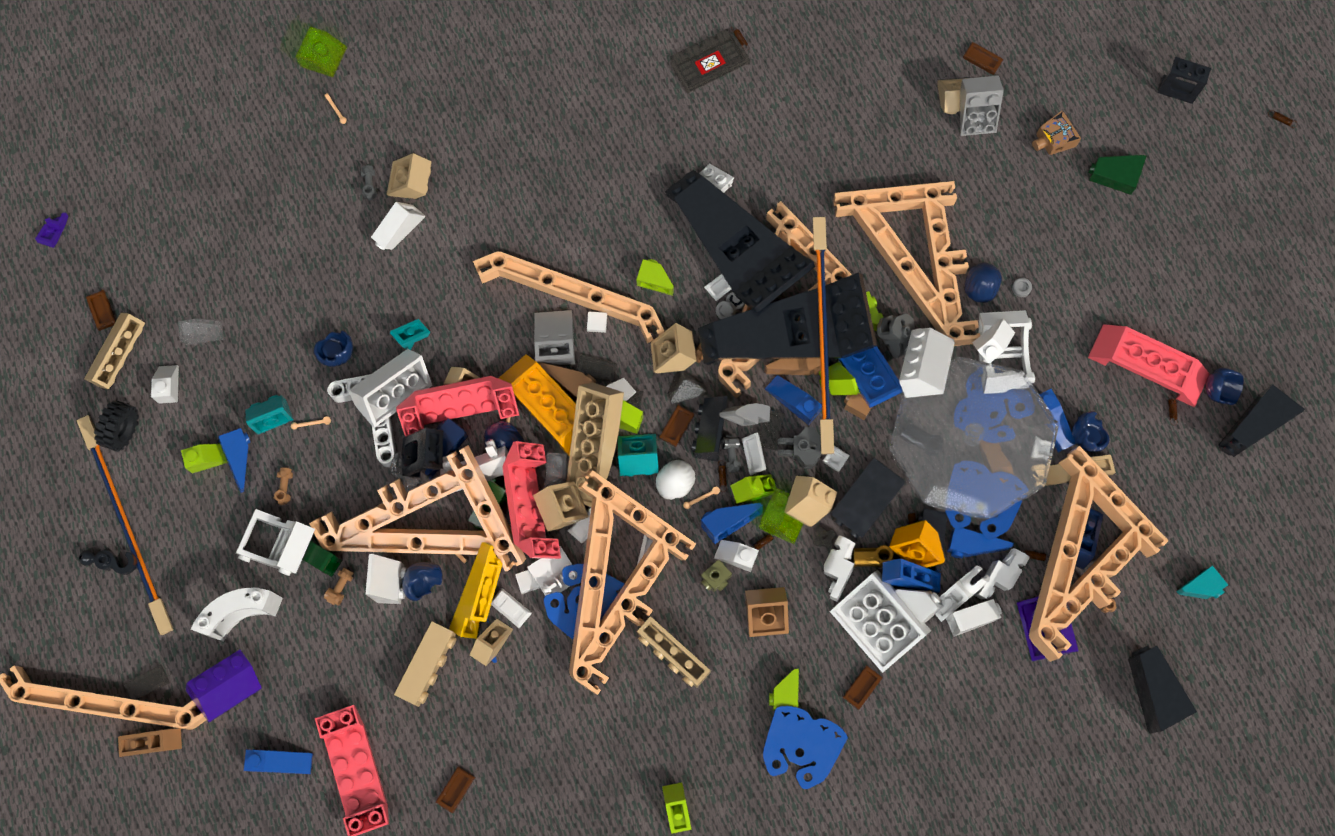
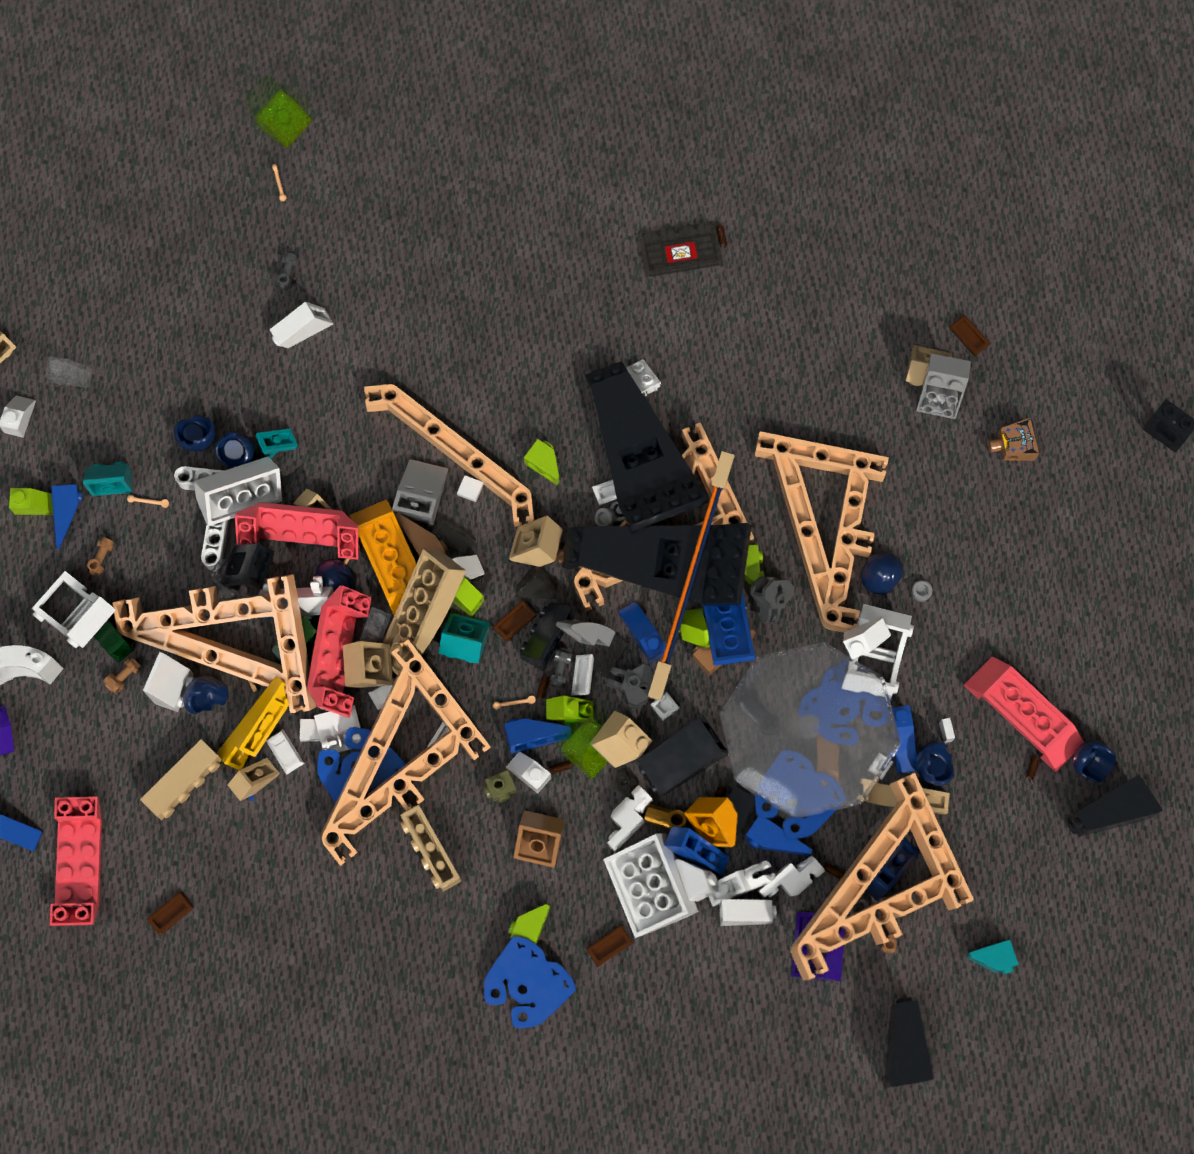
camera: 15 degrees right, 0 degrees up
tan slope [387,153,431,199] -> none
dark blue slope [425,418,468,480] -> none
white piece [656,460,696,500] -> none
lime slope [662,782,691,834] -> none
medium nougat slope [765,358,821,375] -> none
white slope [899,328,955,398] -> none
dark green slope [1088,155,1147,195] -> none
none -> dark blue piece [215,431,255,469]
none -> white tile [939,718,955,743]

